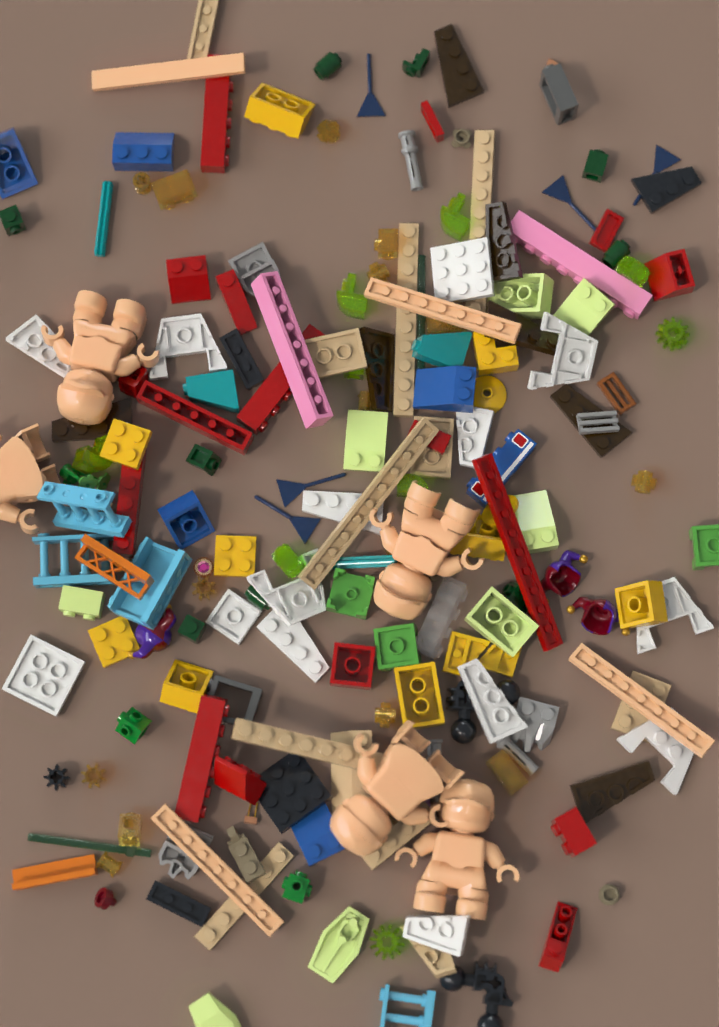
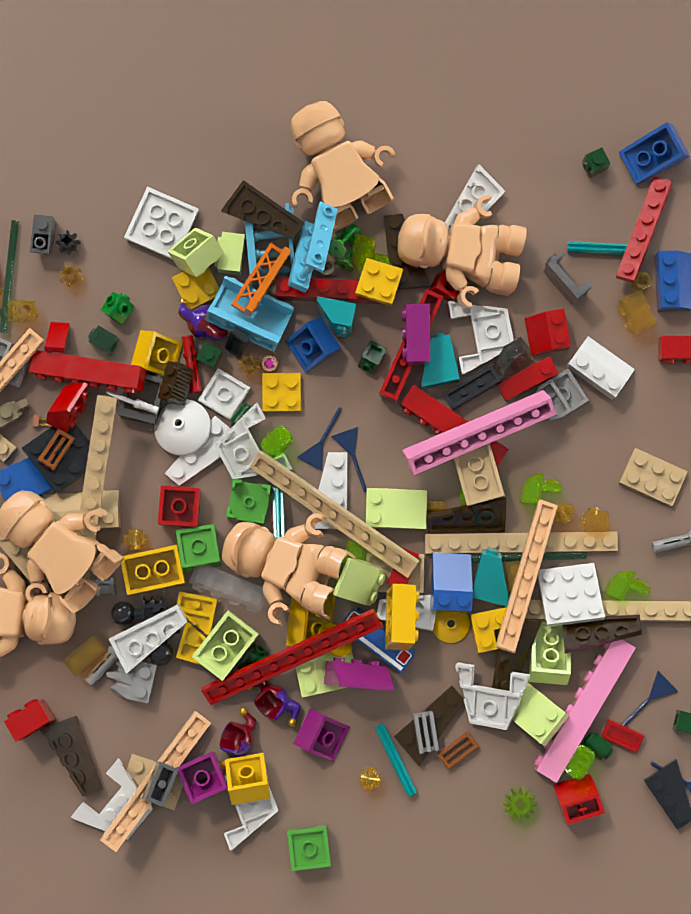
camera: 85 degrees right, 5 degrees up
none -> dark grey slope [30,215,56,254]
none -> dark orange tile [38,429,75,471]
none -> red tile [44,322,70,353]
none -> clear green brick [88,325,120,355]
none -> white piece [106,391,159,414]
none -> dark grey brick [141,761,179,807]
none -> white dish [154,399,211,455]
none -> dark brown brick [158,361,194,406]
none -> yellowish green brick [167,228,224,277]
none -> magenta slope [177,752,228,805]
none -> red pin [181,335,202,394]
none -> dark brown wing [221,180,305,240]
none -> black tile [225,326,250,359]
none -> magenta slope [293,708,350,762]
none -> teal slope [317,296,356,338]
none -> magenta slope [324,657,394,691]
none -> yellowish green slope [333,558,386,606]
none -> teal axle [375,723,417,797]
none -> yellow brick [385,584,419,651]
none -> magenta brick [402,304,430,365]
none -> clear smoke slope [493,337,535,381]
none -> flat silver panel [543,252,592,305]
none -> white slope [566,337,634,400]
none -> plate [616,176,672,283]
none -> tan plate [619,448,688,507]

